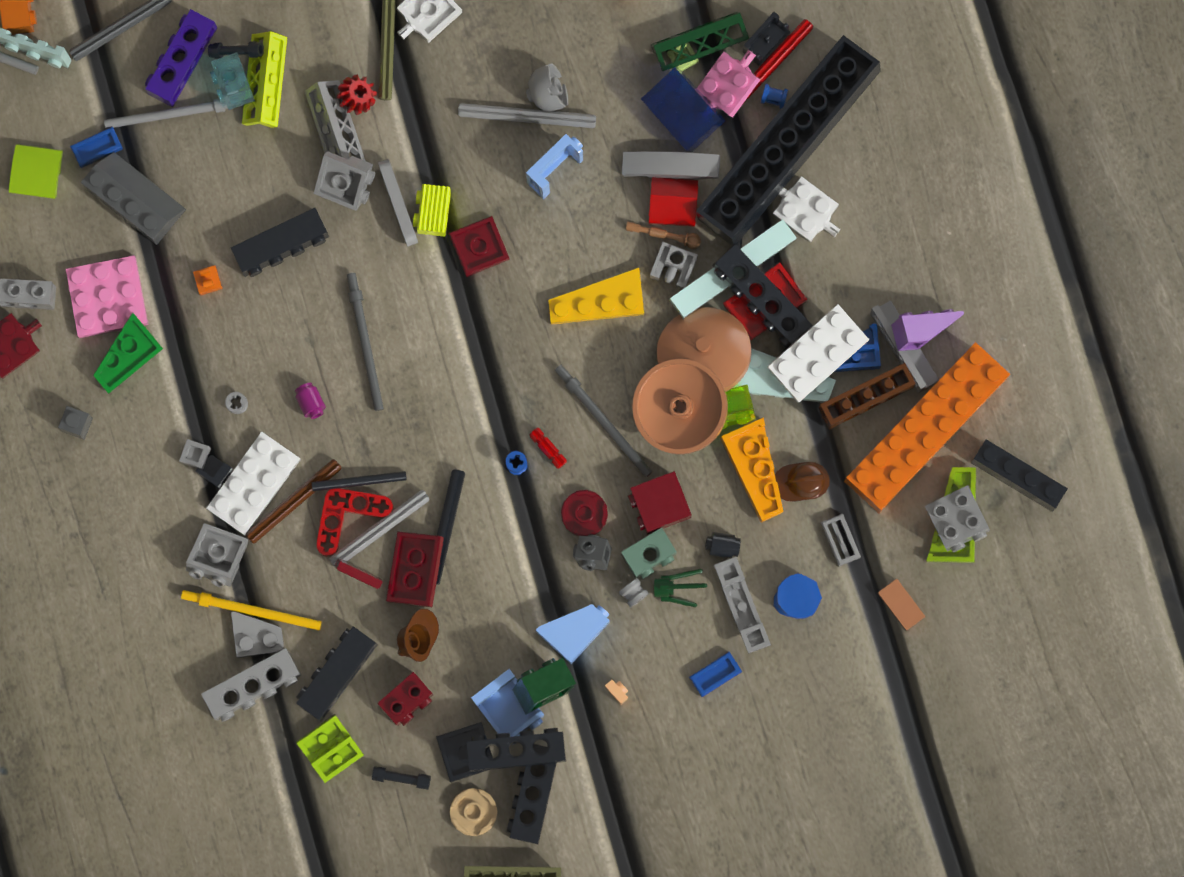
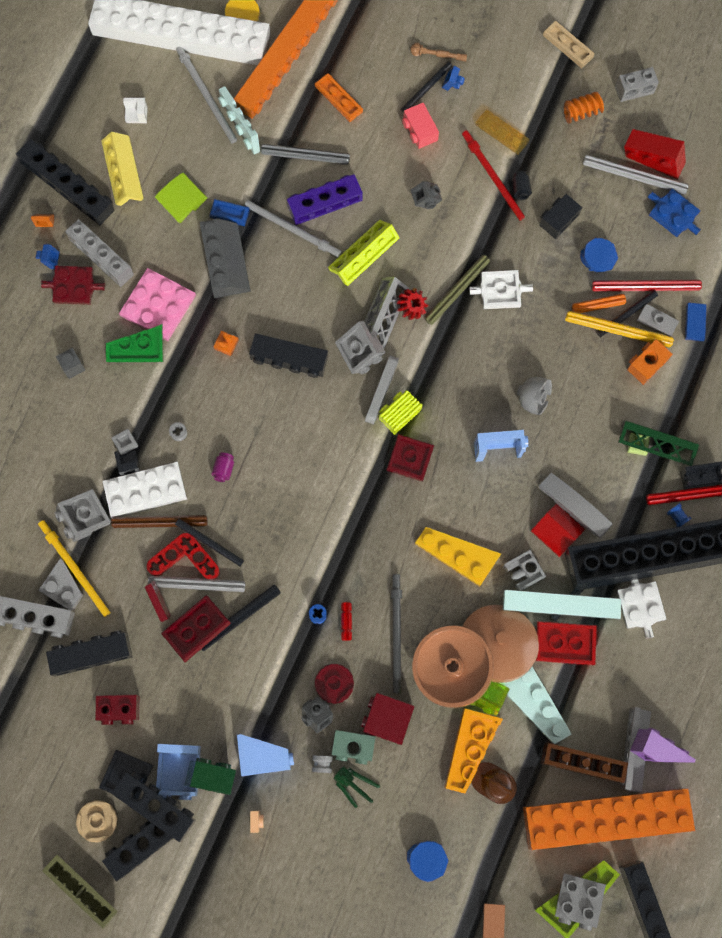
camera: 35 degrees right, 5 degrees down
black bar [208,41,264,59] -> none
clear light blue brick [210,52,255,110] -> none
lime slope [296,714,364,783] -> none
dark grey bar [347,273,384,411] -> none
black bar [372,766,431,790] -> none
reddish brown piece [397,609,439,662] -> none
light grey axle [458,103,596,128] -> none
medium nougat piece [626,221,701,249] -> none
clear blue brick [641,67,726,152] -> none
blue tile [689,652,742,697] -> none
bright pink plate [696,50,760,119] -> none
black brick [705,532,741,558] -> none
black brick [712,244,813,349] -> none
light grey slope [714,557,771,654] -> none
white plate [767,304,869,403] -> none
light grey tile [820,514,861,567] -> none
blue wing [834,324,881,372] -> none

